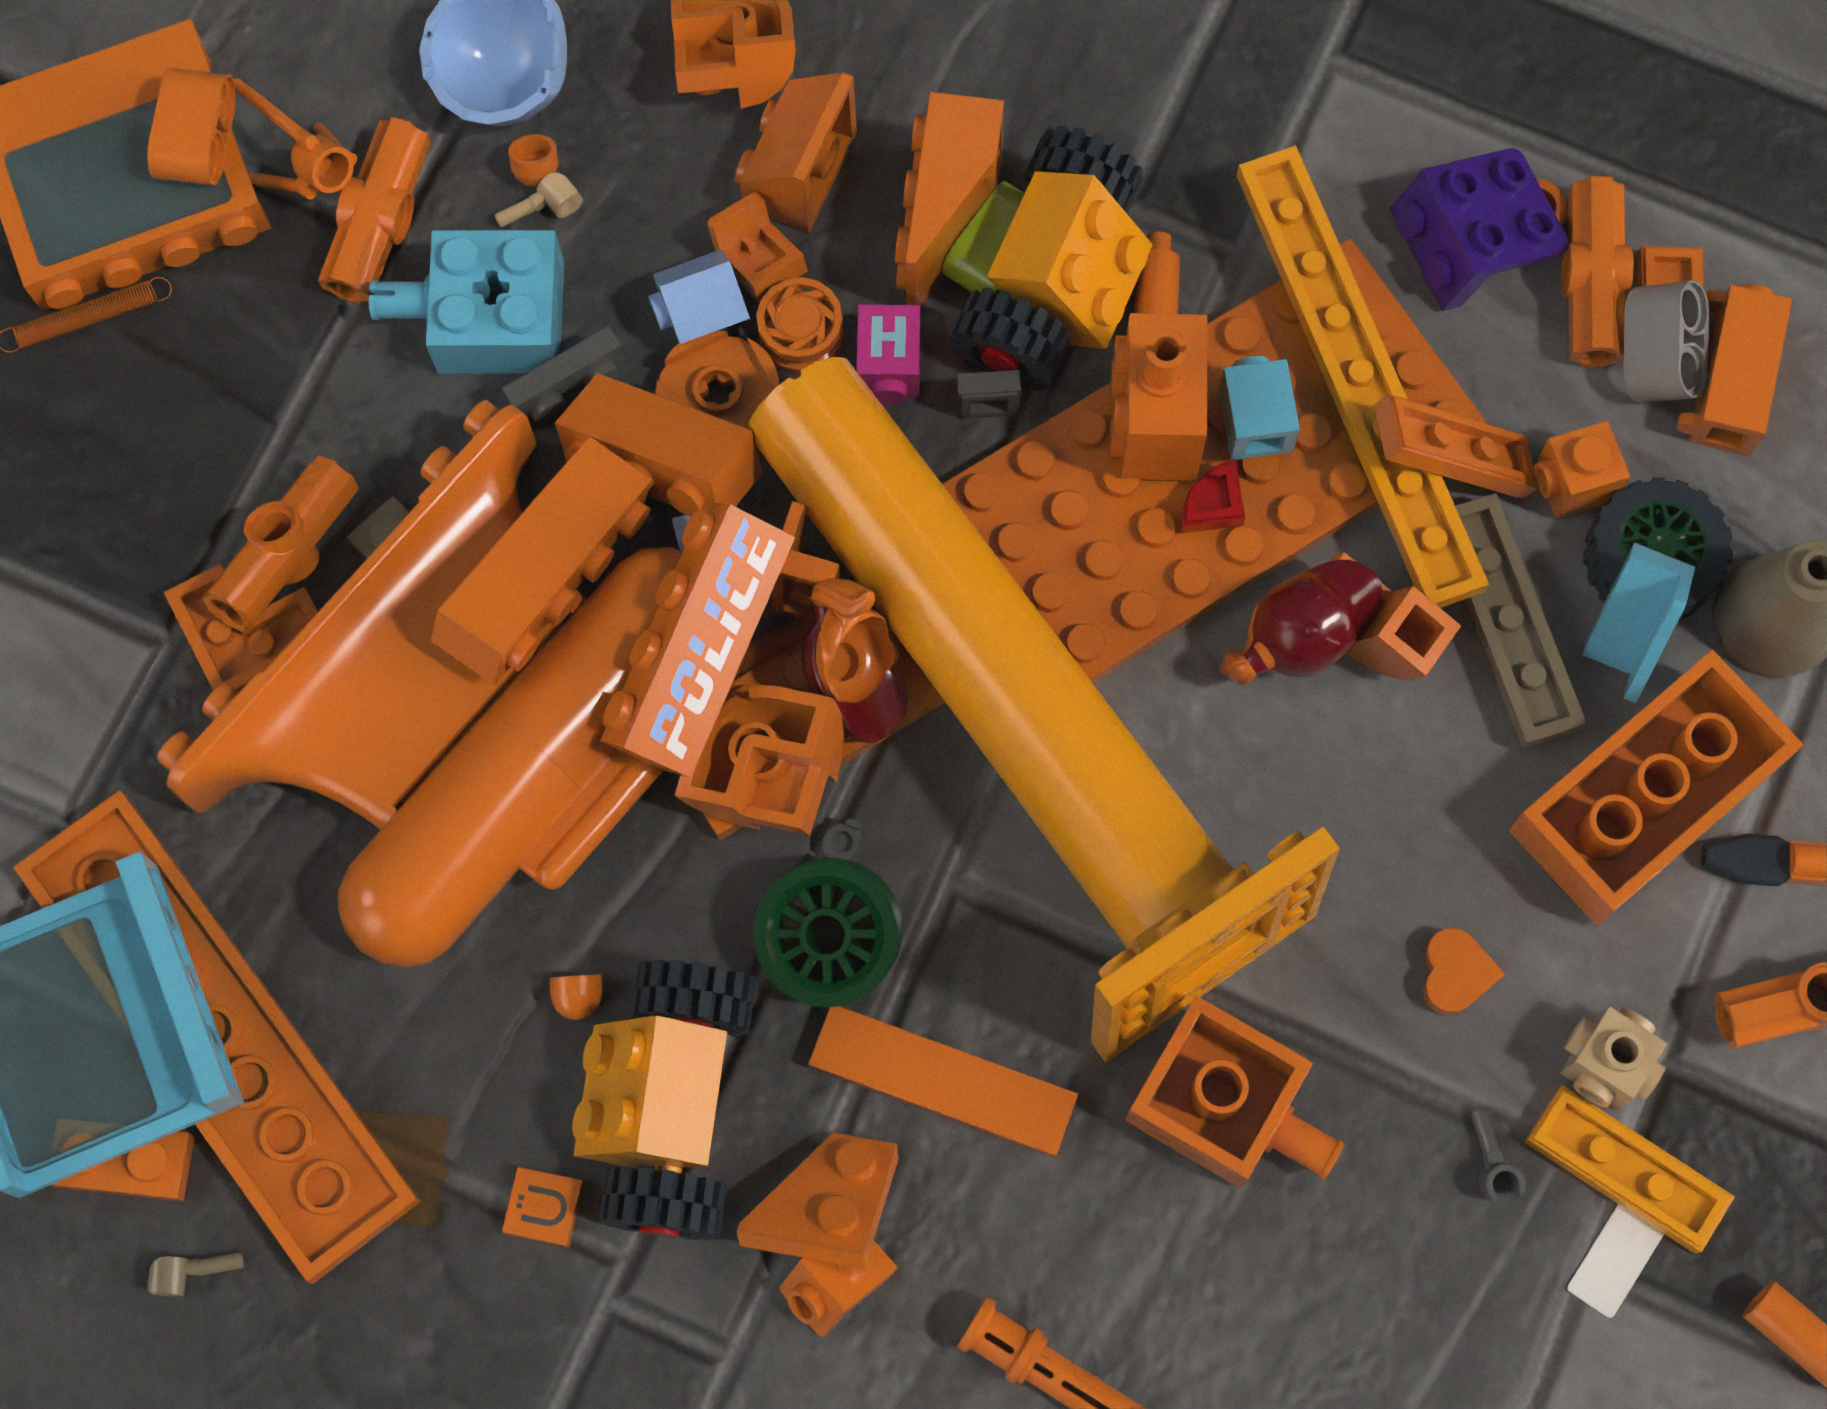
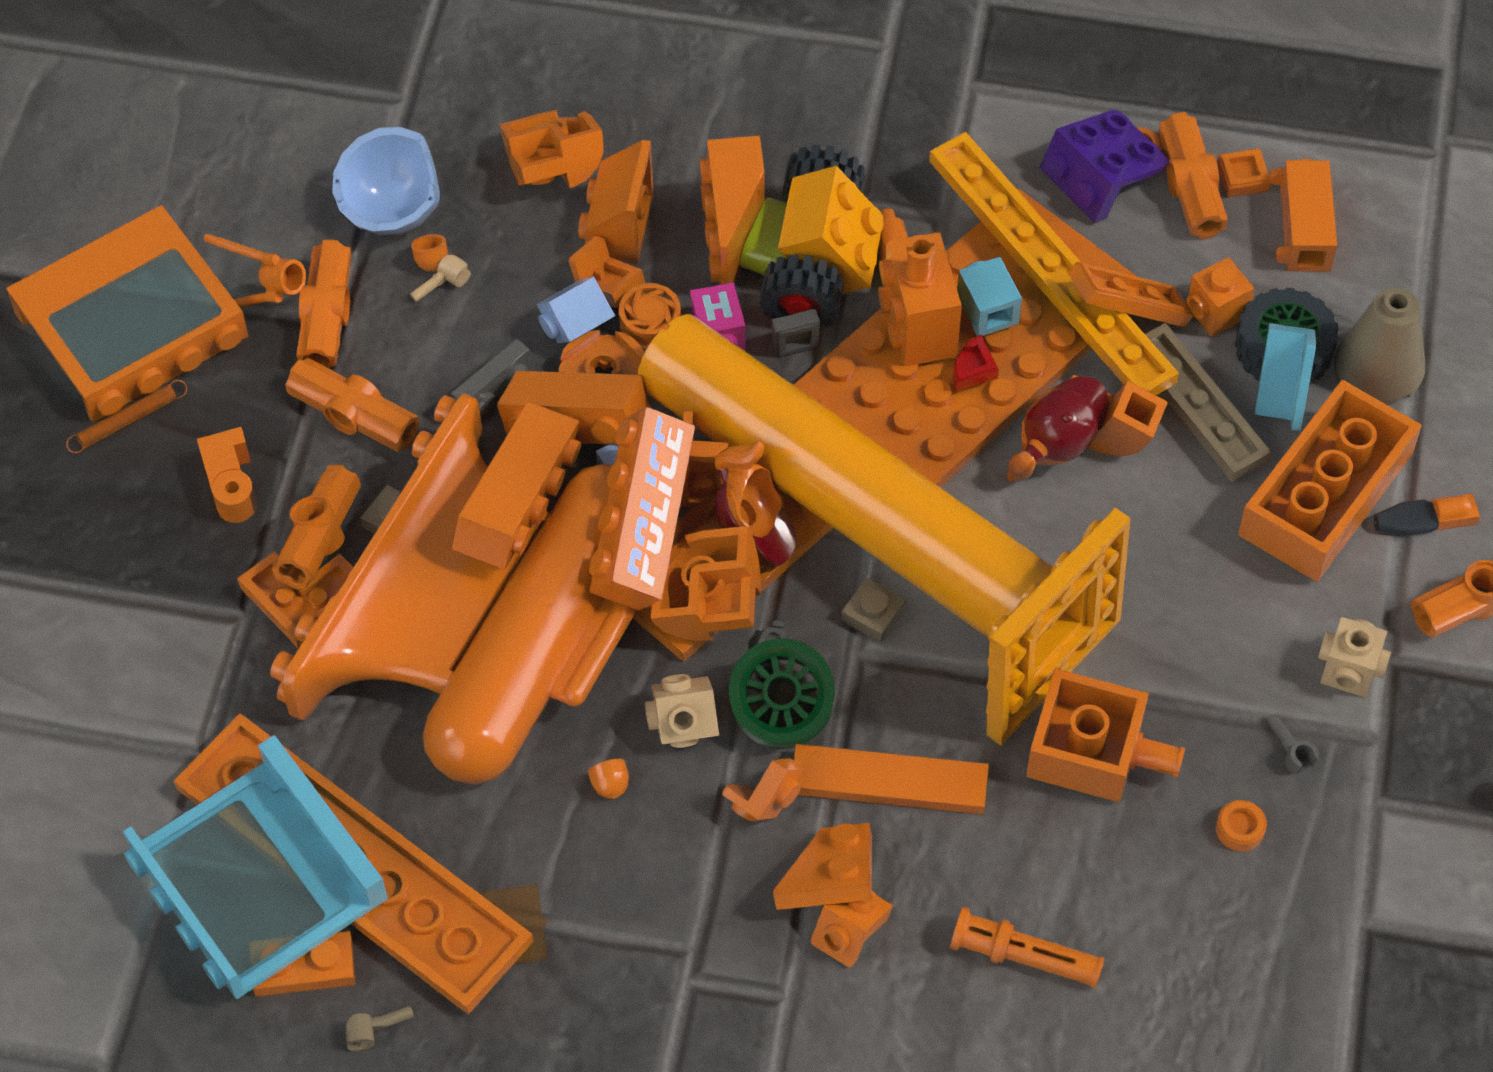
camera: 15 degrees left, 15 degrees down
orange beam [147,68,236,186] -> none
medium azure brick [369,230,564,374] -> none
orange tile [502,1167,585,1248] -> none
brick [572,959,757,1240] -> none
orange tile [1423,928,1506,1016] -> none
light orange tile [1524,1085,1735,1254] -> none
white sticker [1567,1204,1664,1318] -> none
light grey beam [1623,280,1709,403] -> none
none -> orange leg [197,427,257,523]
none -> orange piece [285,357,420,452]
none -> tan brick [645,674,719,748]
none -> orange bracket [722,758,805,822]
none -> dark tan plate [841,577,906,643]
none -> orange tile [1216,800,1267,852]

